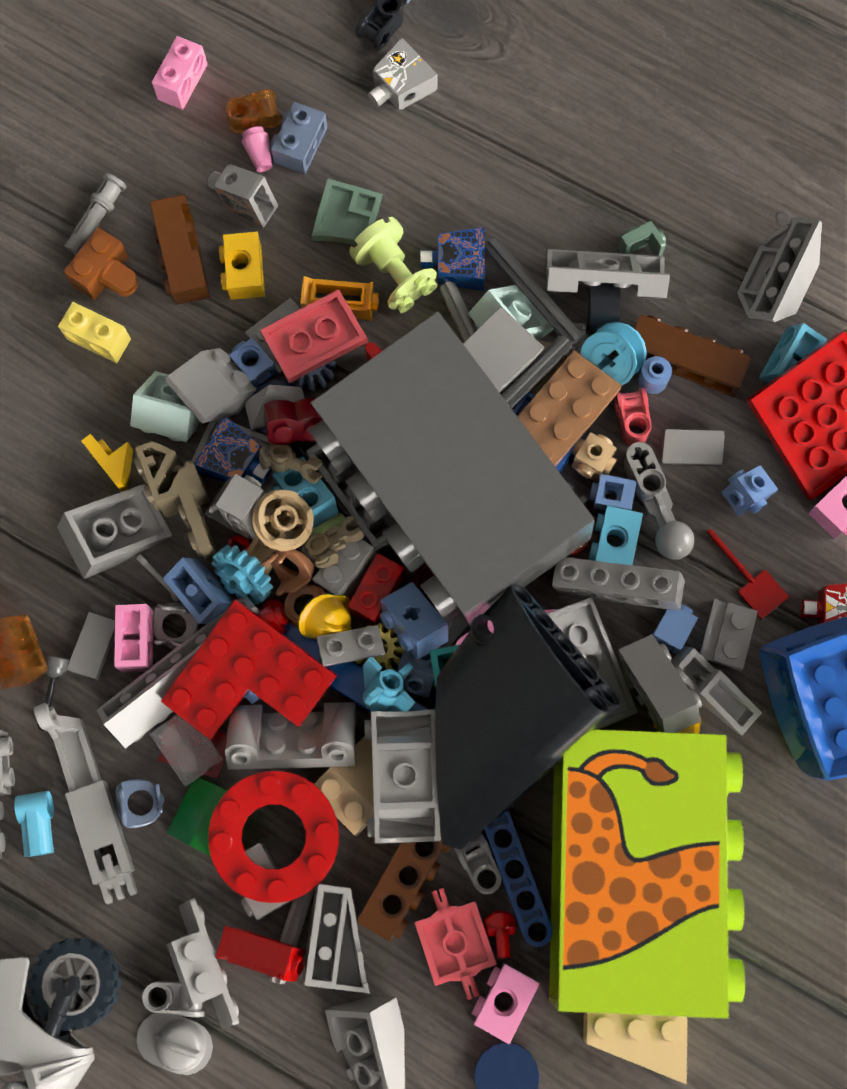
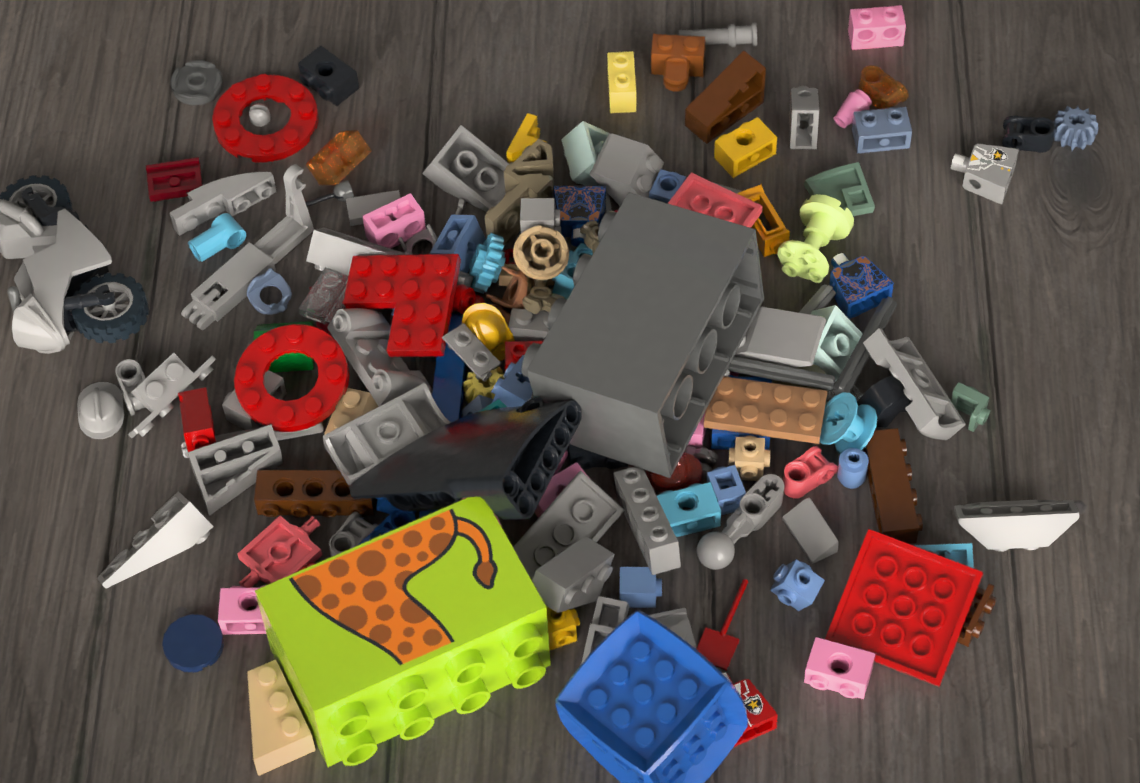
camera: 60 degrees right, 20 degrees down
medium azure brick [363,656,415,712] -> none

